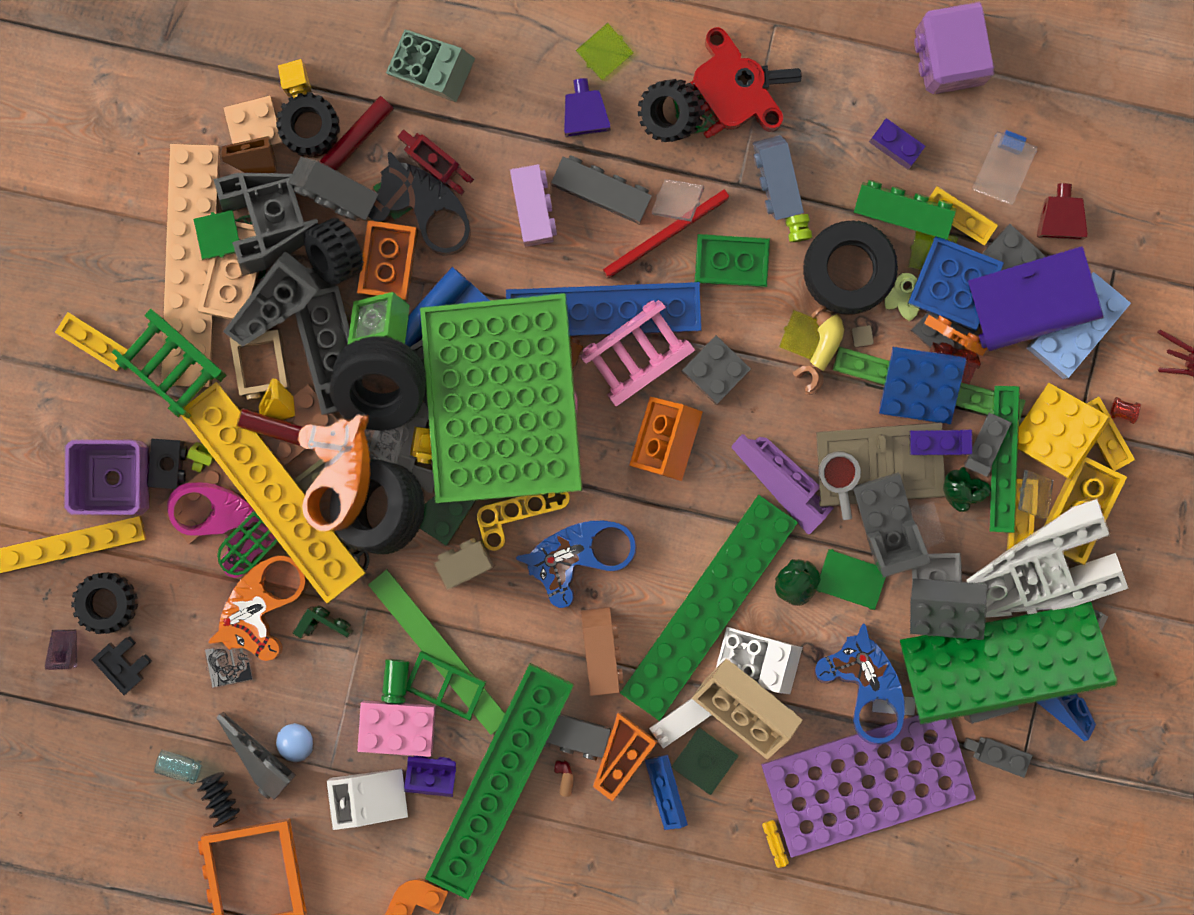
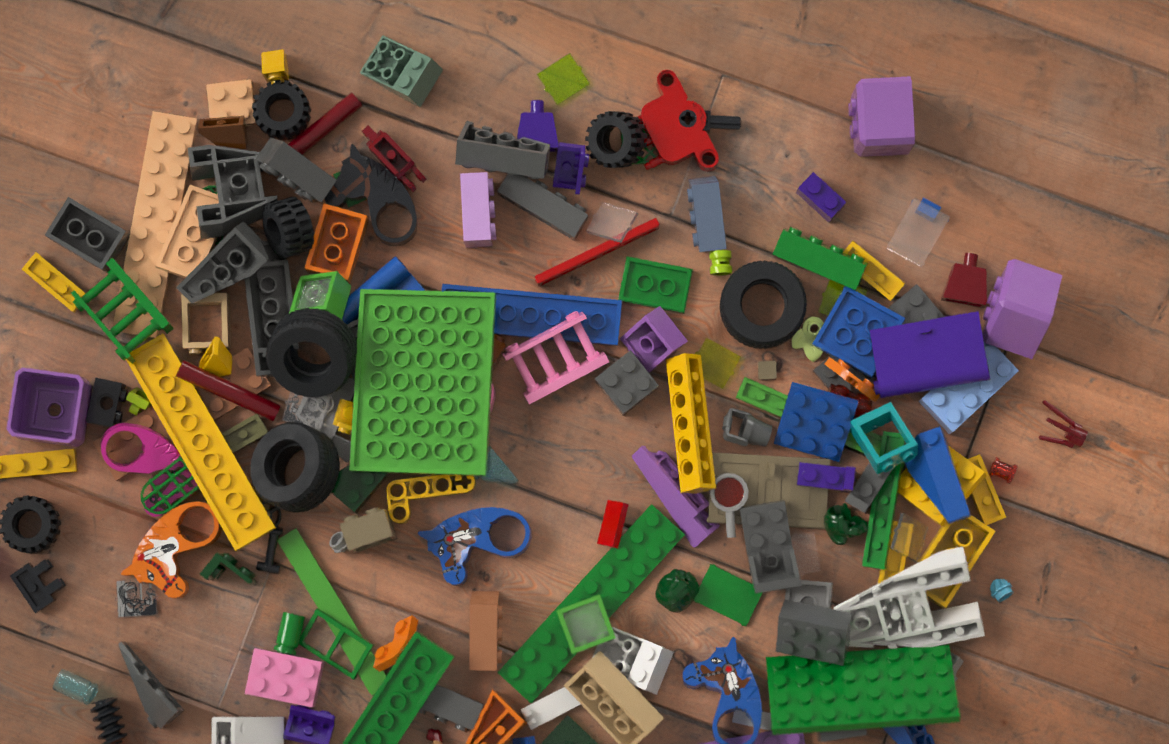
camera: 10 degrees right, 5 degrees down
green piece [193,210,239,260] -> none
light blue hair [276,723,313,763] -> none
animal [298,415,370,531] -> none
orange slope [629,396,703,481] -> none
light yellow piece [793,305,844,395] -> none
none -> dark grey brick [45,197,130,273]
none -> black piece [256,526,283,574]
none -> light grey plate [329,531,348,553]
none -> orange plate [373,615,418,672]
none -> dark grey wedge [455,121,550,179]
none -> clear light blue slope [474,445,519,485]
none -> dark purple bracket [553,142,589,195]
none -> clear piece [556,594,616,654]
none -> red tile [597,500,629,548]
none -> medium lavender slope [620,306,688,373]
none -> yellow brick [666,353,716,494]
none -> dark grey piece [722,408,772,447]
none -> teal window [850,402,918,474]
none -> blue wedge [905,426,971,524]
none -> medium lavender plate [982,259,1062,359]
none -> medium azure plate [990,579,1013,602]

